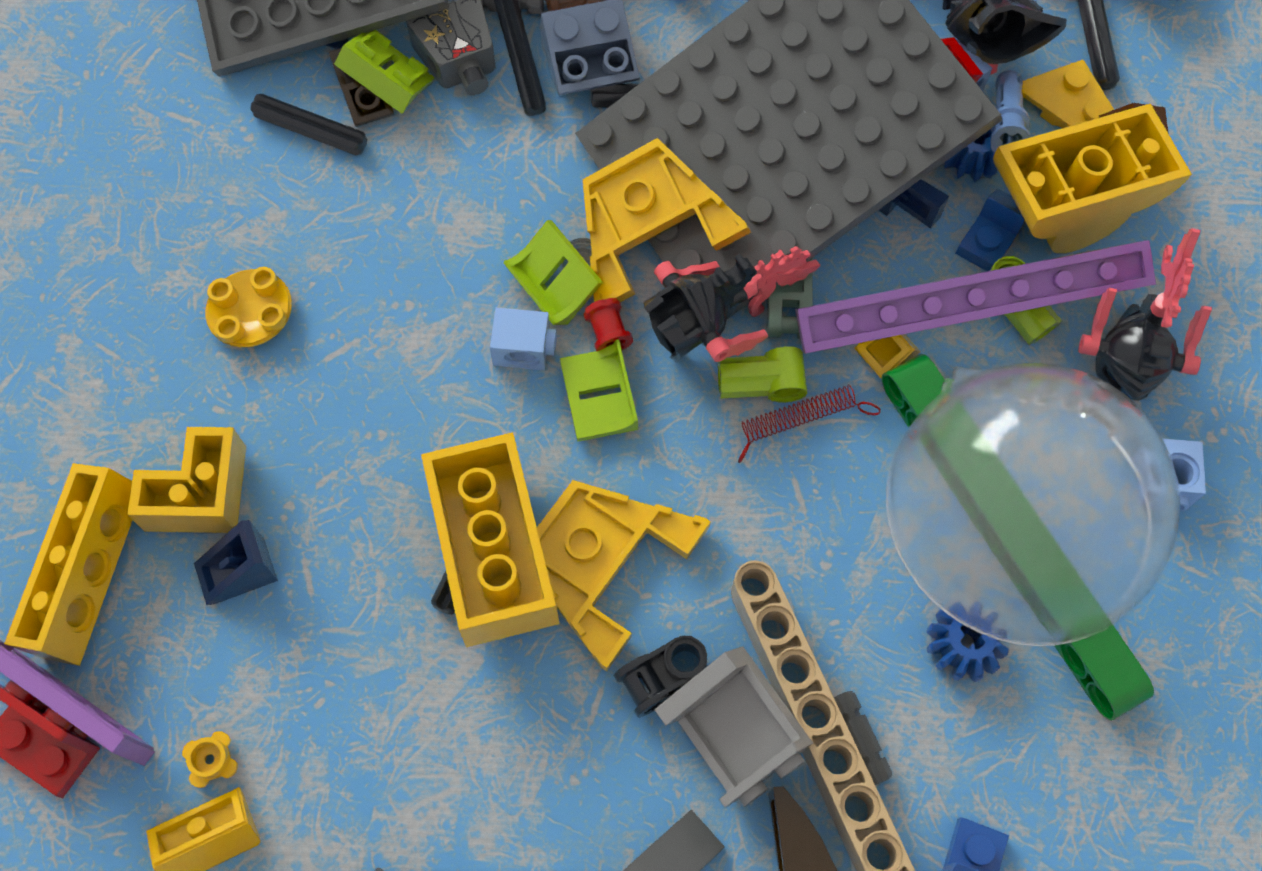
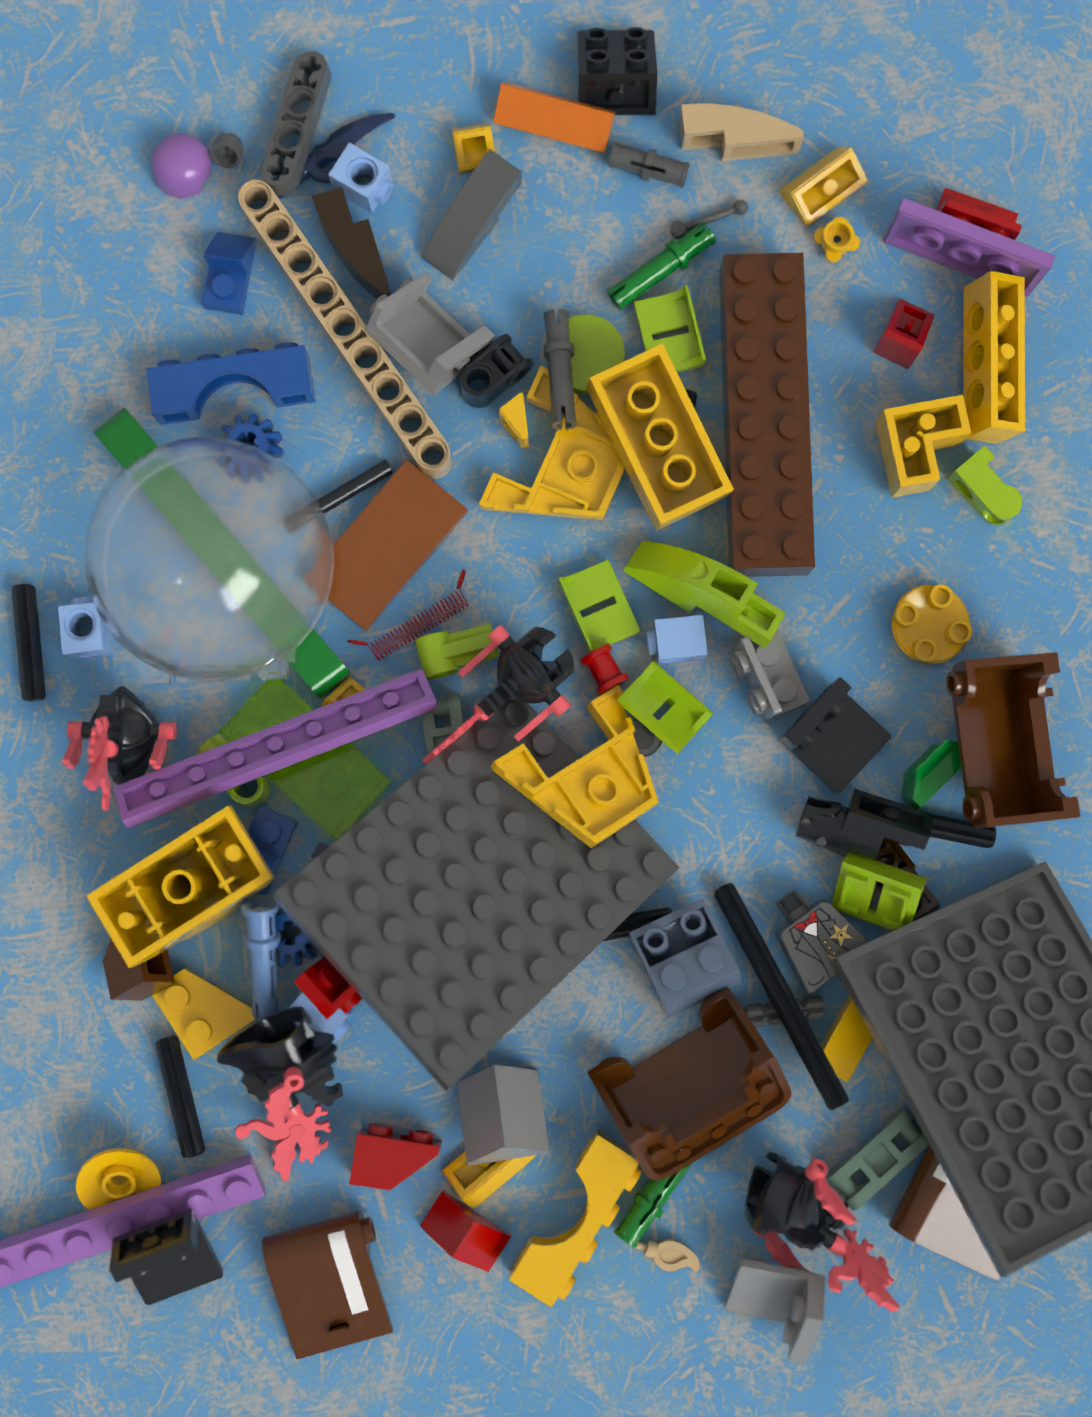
camera: 170 degrees right, 15 degrees up
dark blue slope [194,520,278,605] -> none
dark grey axle [834,691,892,785] -> none
none -> black axle [11,584,46,702]
none -> blue arch [146,342,316,425]
none -> clear neon green tile [219,673,392,840]
none -> black bar [283,460,393,534]
none -> dark orange tile [304,459,468,632]
none -> yellow slope [499,392,529,449]
none -> dark grey pin [543,309,577,430]
none -> lime tile [569,314,625,395]
none -> green pin [606,222,716,311]
none -> lime slope [623,540,786,649]
none -> lime piece [634,285,706,373]
none -> dark grey hinge [670,200,748,239]
none -> reddish brown brick [719,253,815,577]
none -> light grey bracket [730,629,810,722]
none -> black bracket [778,677,891,793]
none -> black plate [796,789,934,859]
none -> red slope [873,298,935,369]
none -> green slope [901,740,961,809]
none -> reddish brown windscreen [946,652,1080,828]
none -> lime leg [947,445,1023,526]

